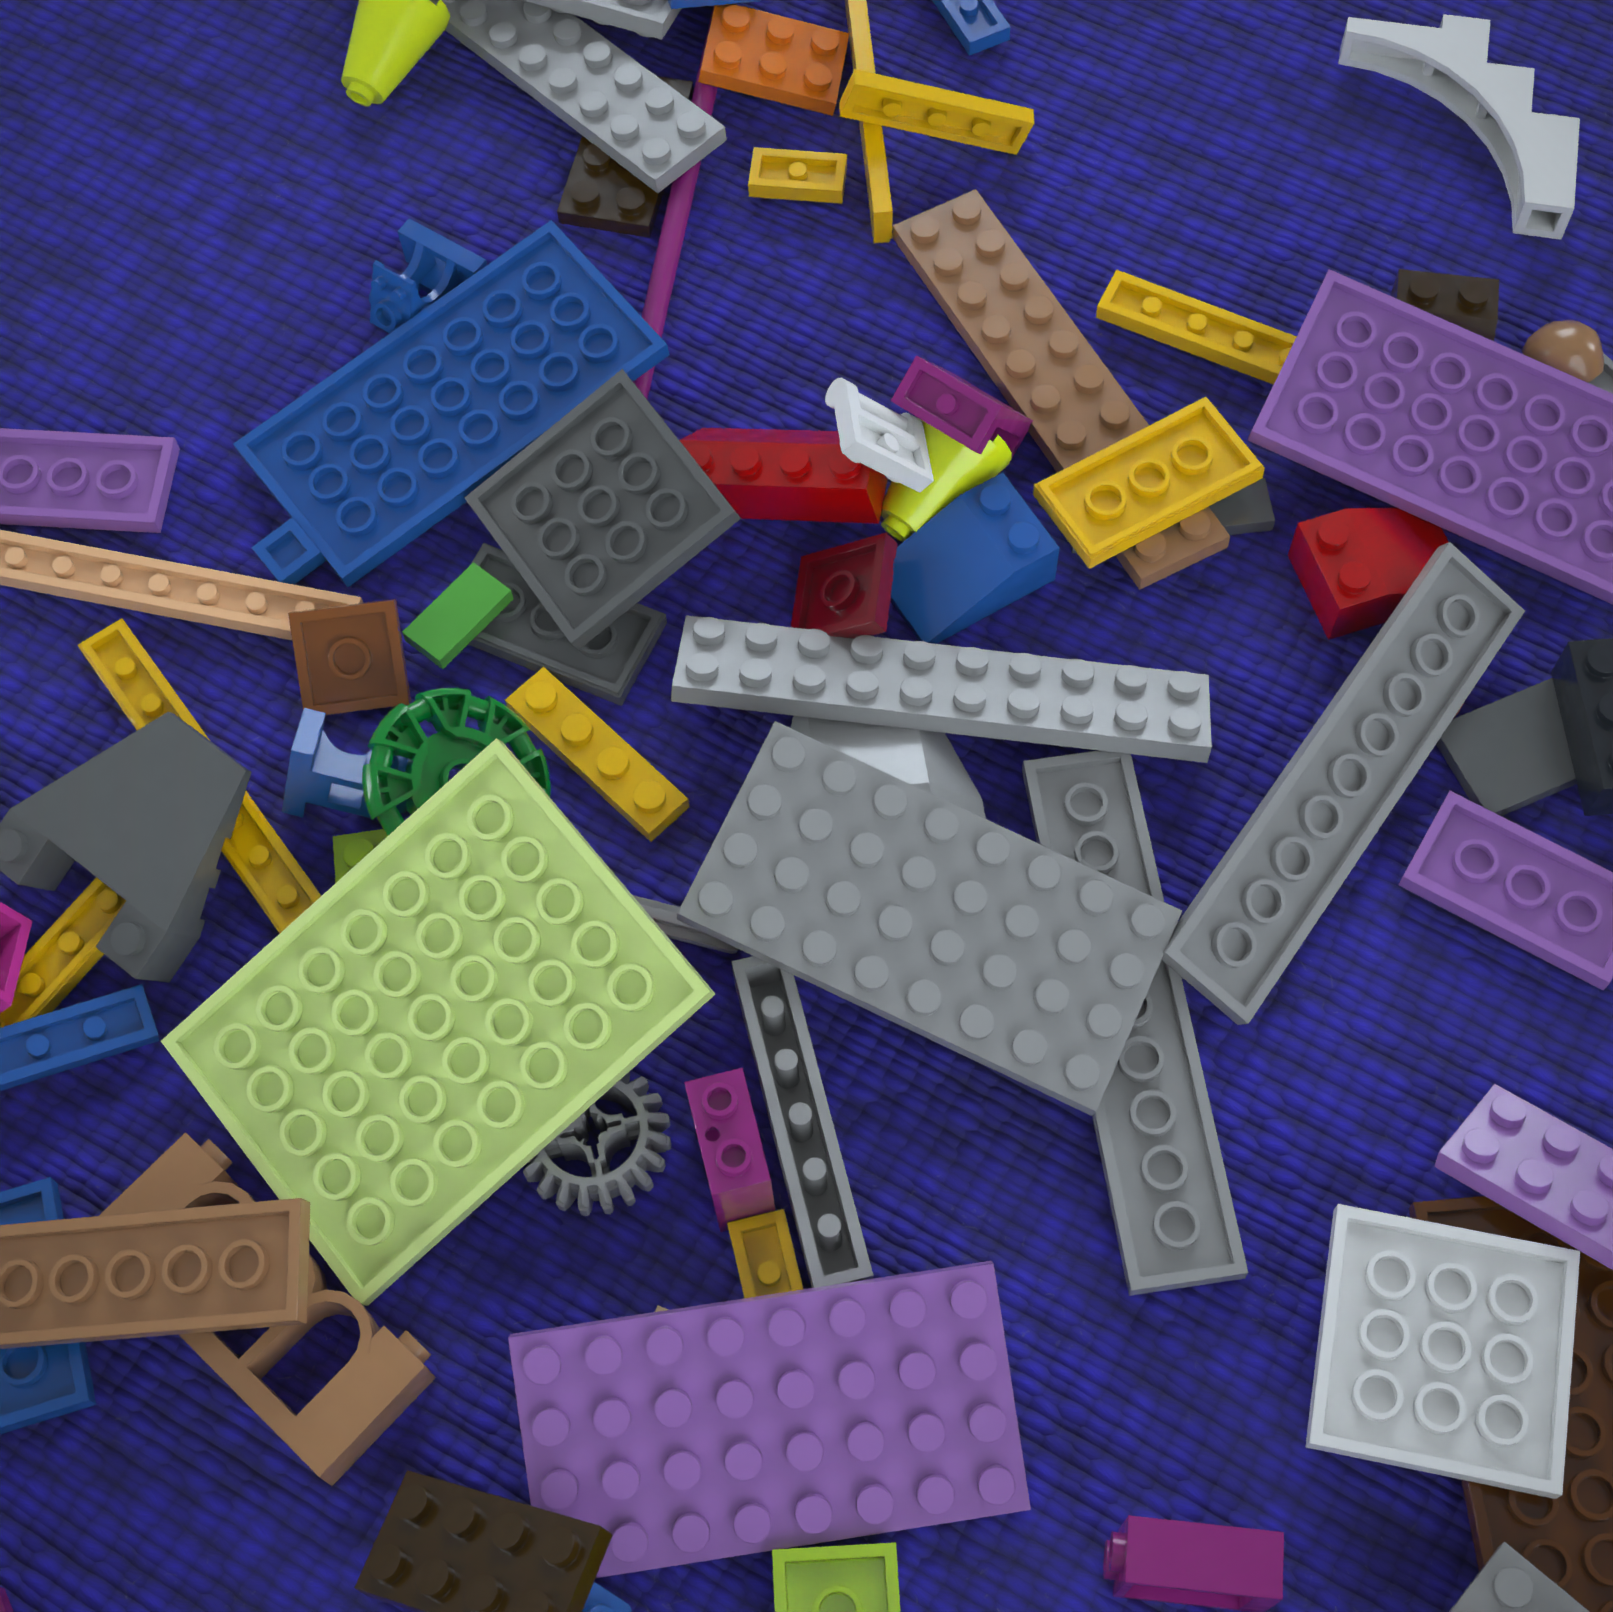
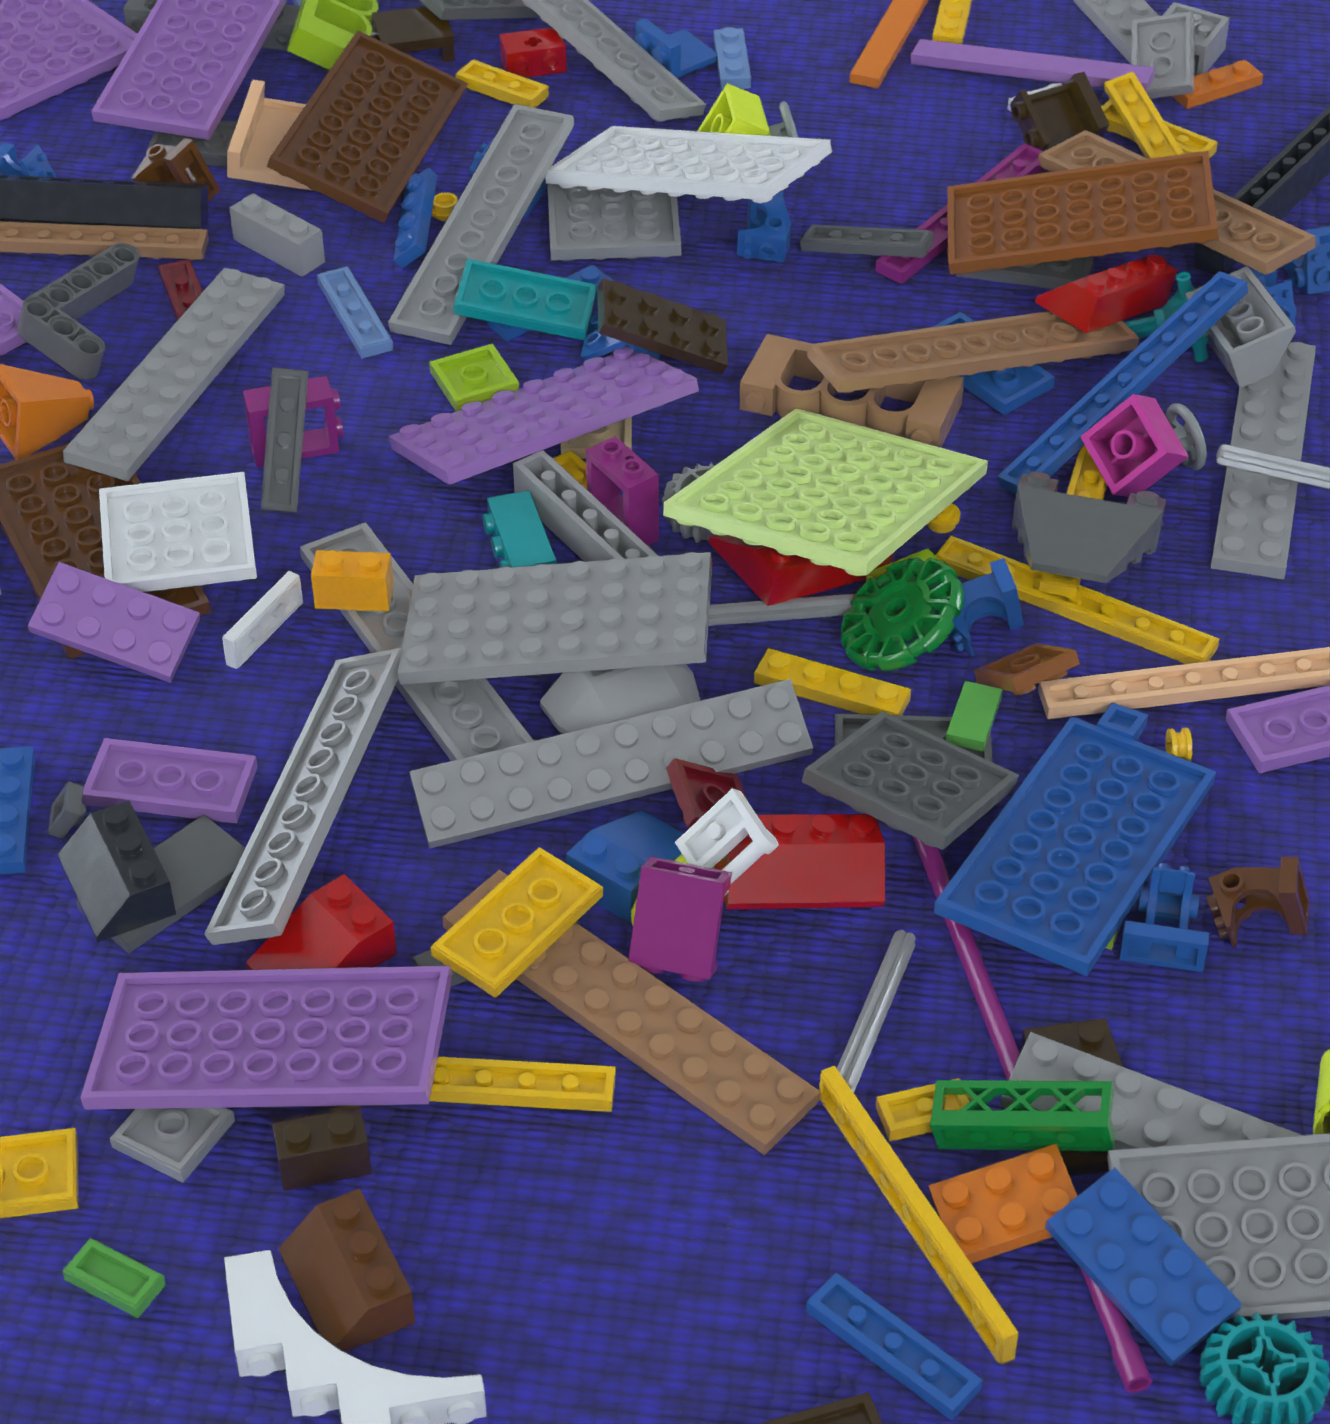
camera: 155 degrees right, 20 degrees down
yellow plate [839,69,1034,155] -> none
medium nougat hair [1522,320,1604,383] -> none
none -> white tile [222,571,303,669]
none -> dark grey tile [260,367,308,514]
none -> reddish brown slope [279,1188,415,1352]
none -> light orange piece [311,550,394,611]
none -> teal brick [482,490,556,568]
none -> light grey axle [837,930,916,1093]
none -> green fence [930,1080,1116,1151]
none -> yellow bush [1165,728,1192,762]
none -> reddish brown tile [1206,857,1310,947]

